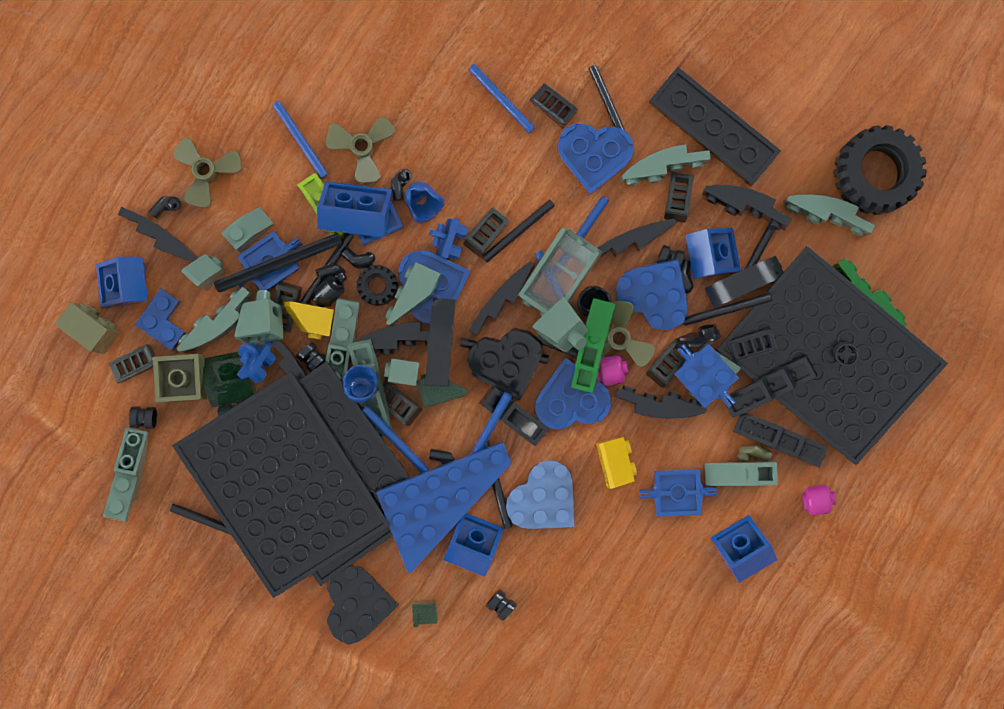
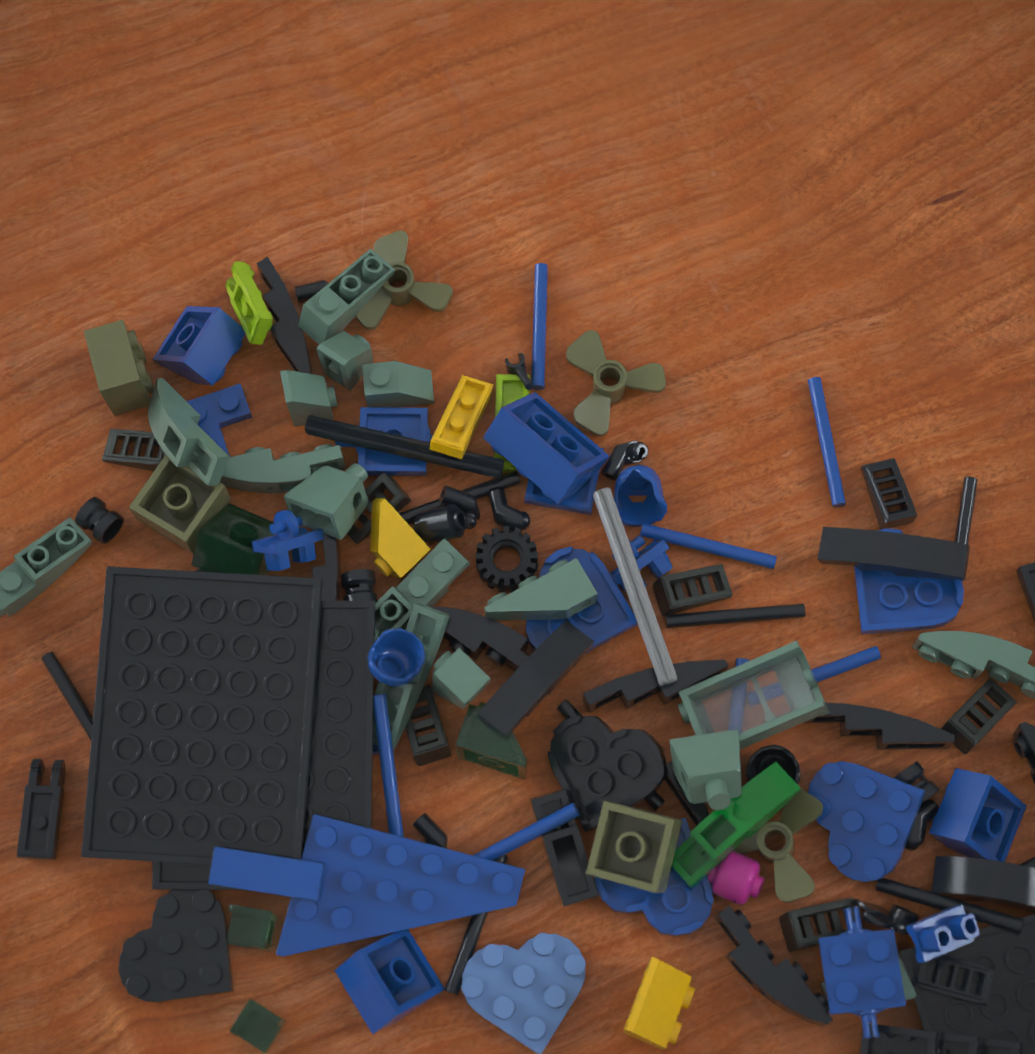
camera: 35 degrees right, 15 degrees down
none -> black hinge [17,759,65,860]
none -> sand green slope [148,378,229,486]
none -> blue tile [208,846,325,901]
none -> lime hinge [225,261,273,344]
none -> clear green panel [227,904,277,952]
none -> sand green slope [298,249,395,344]
none -> sand green slope [316,331,374,391]
none -> yellow tile [429,375,494,459]
none -> black hand [505,353,533,390]
none -> olive brick [586,801,683,893]
none -> light grey axle [593,488,677,685]
none -> blue bar [640,523,777,569]
none -> black slope [818,527,970,580]
none -> blue hips [906,905,980,963]

